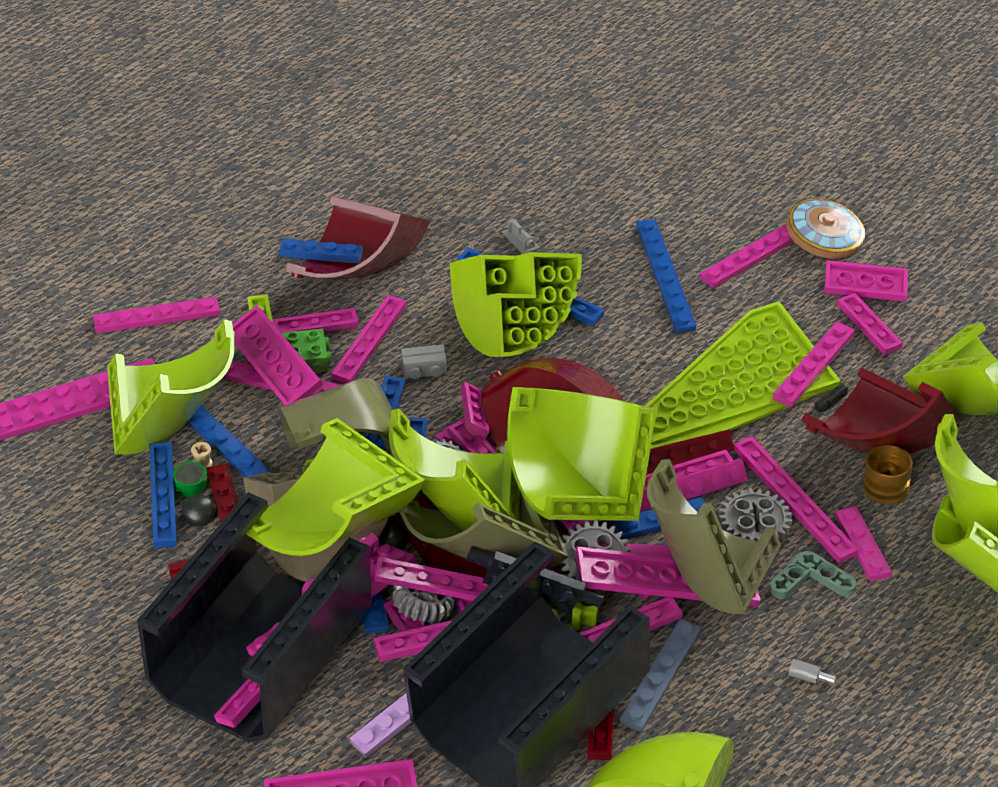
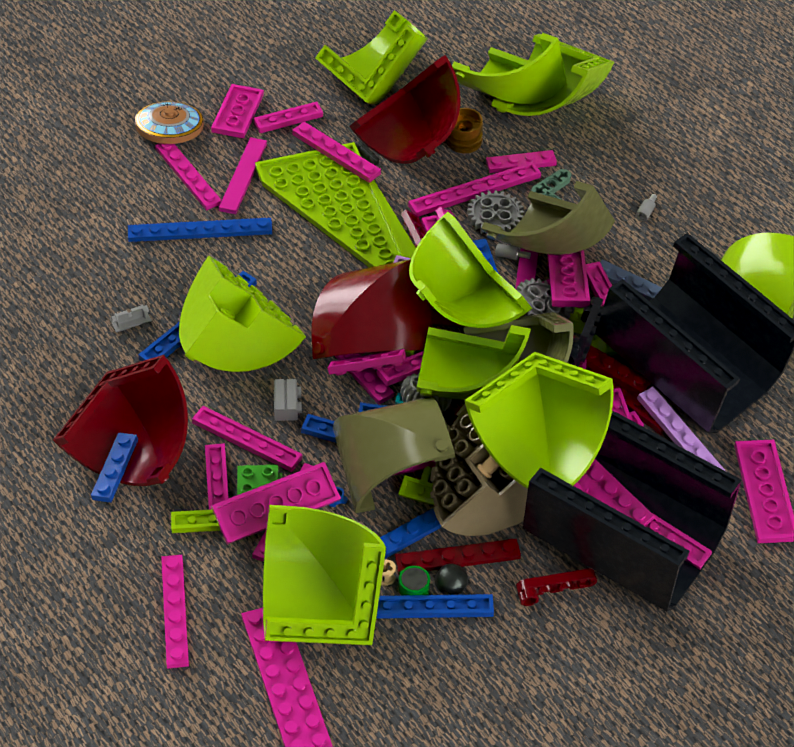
camera: 85 degrees left, 5 degrees up
none -> dark pink tile [219,137,267,214]

